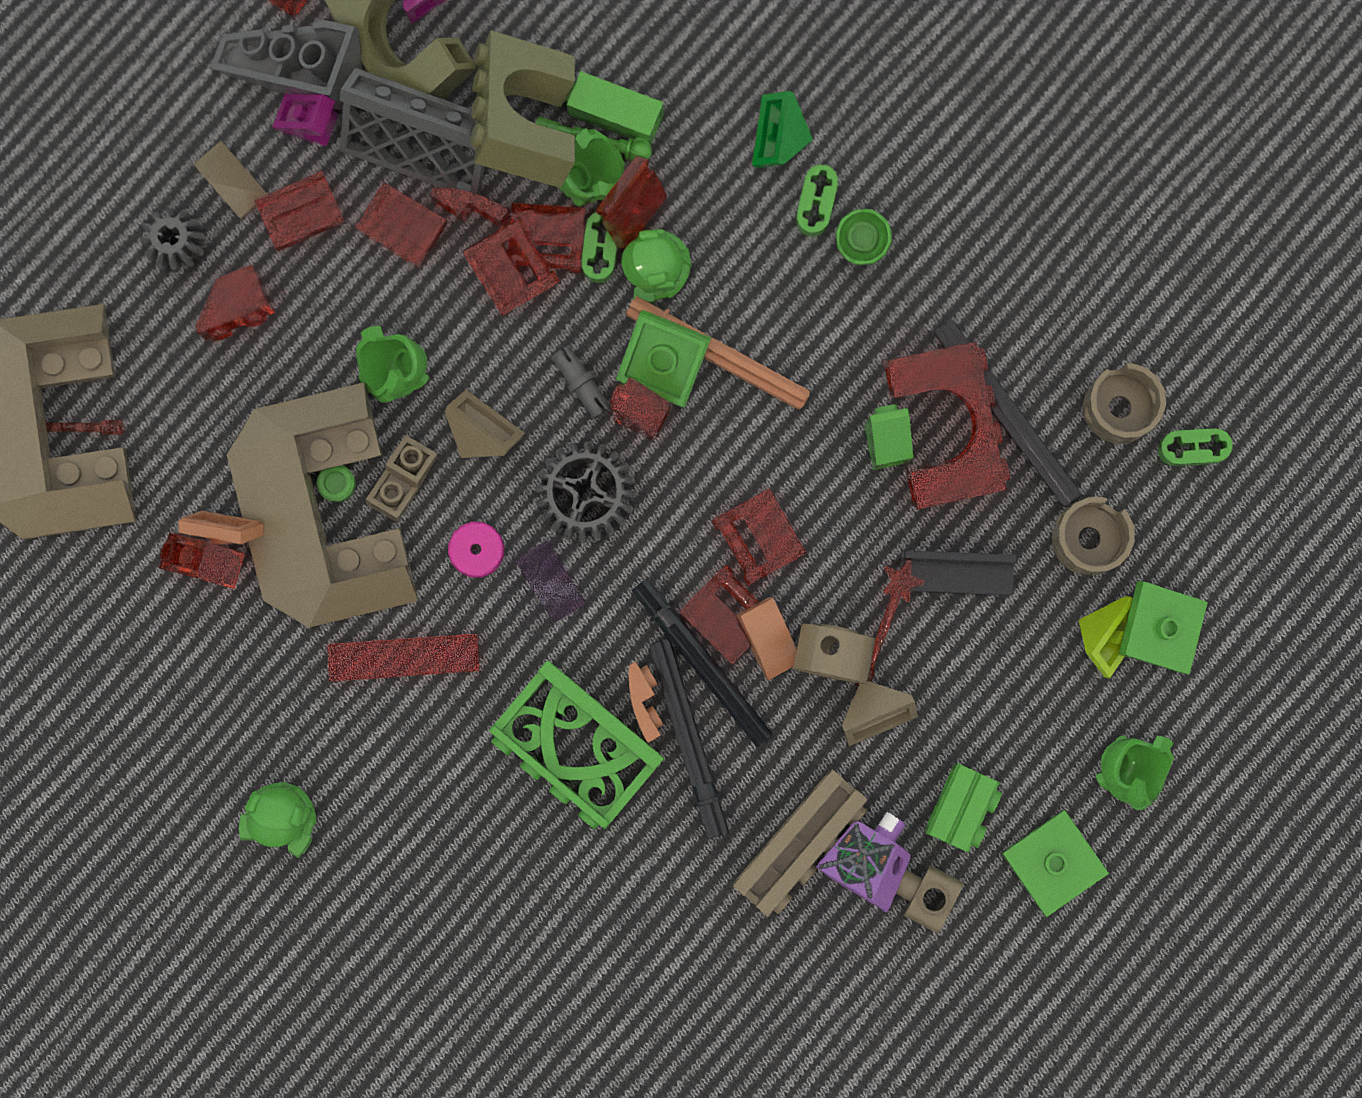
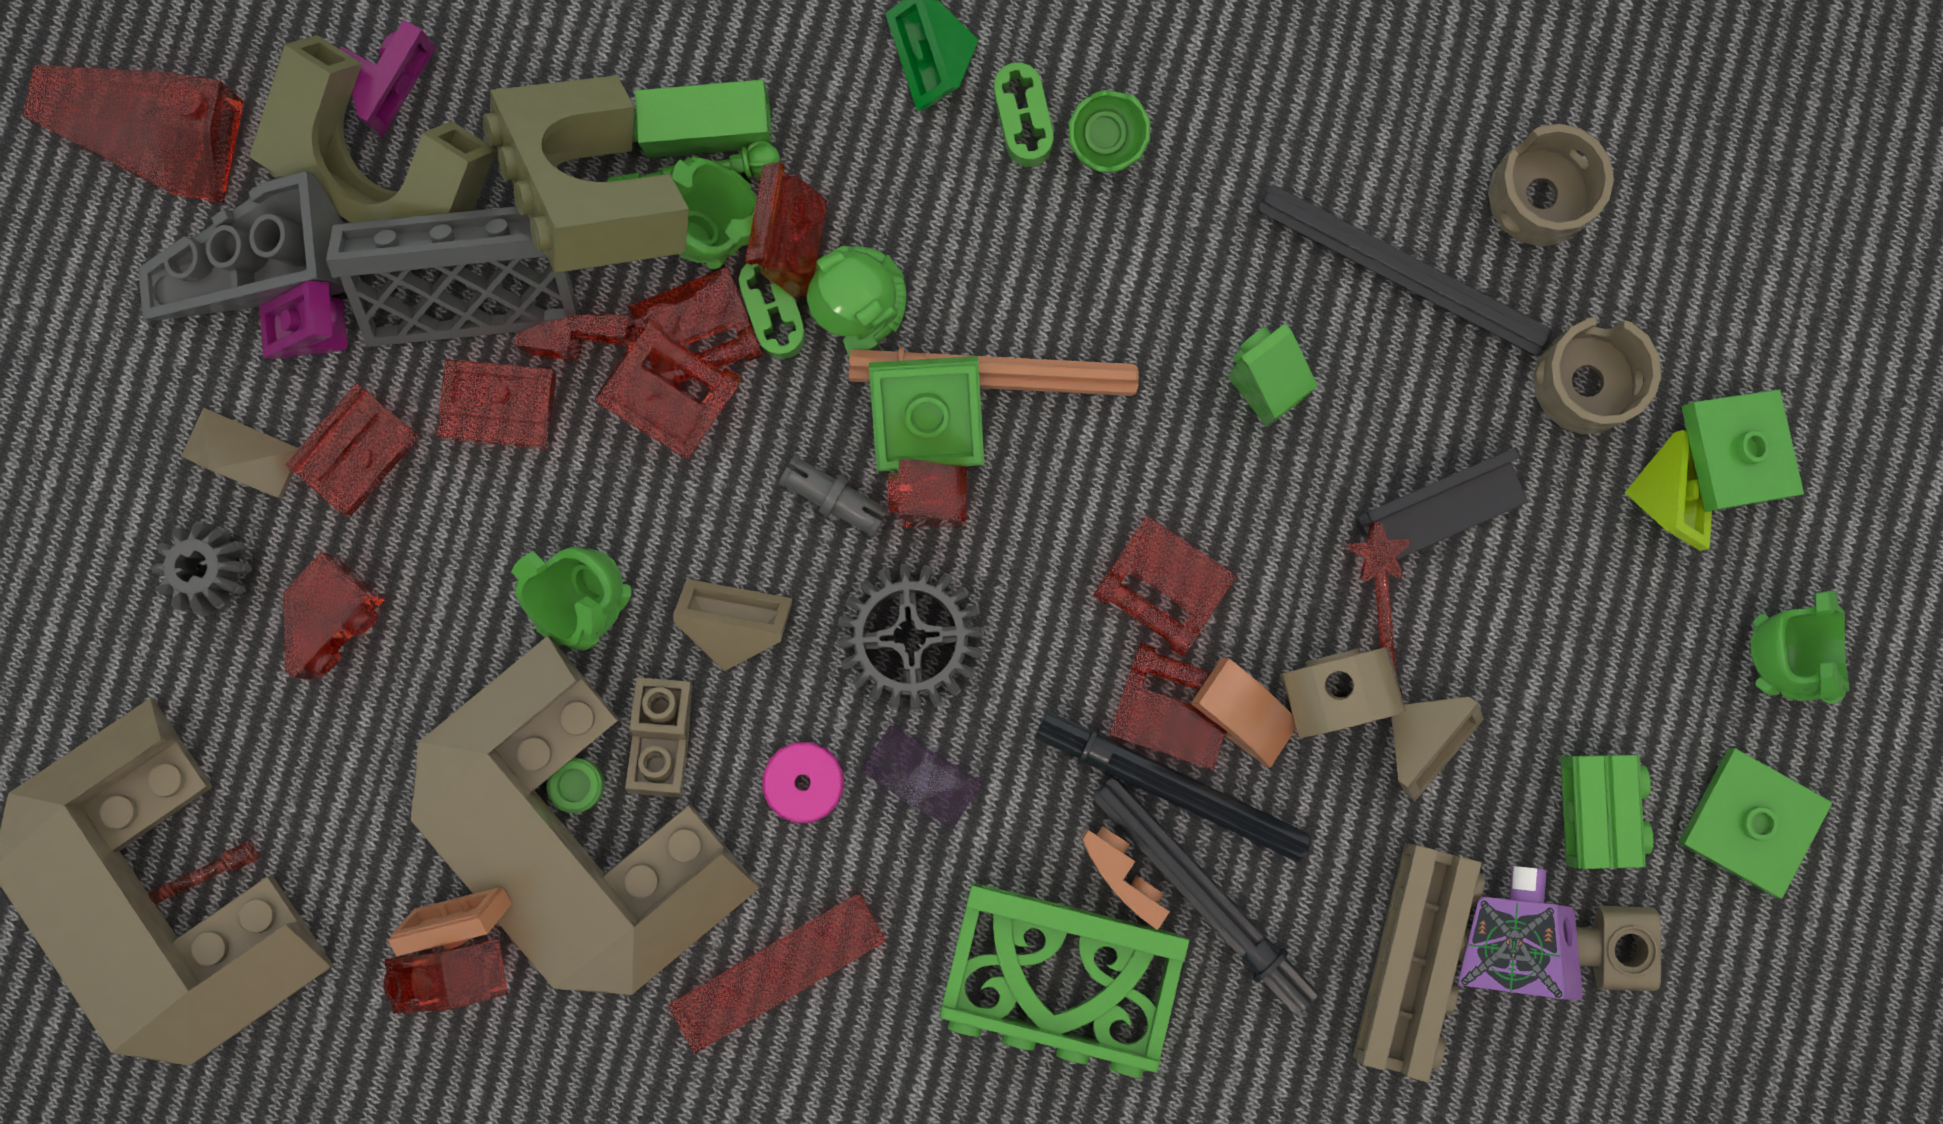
camera: 30 degrees left, 0 degrees up
clear red arch [883,341,1010,509] -> none
bright green beam [1158,428,1233,466] -> none

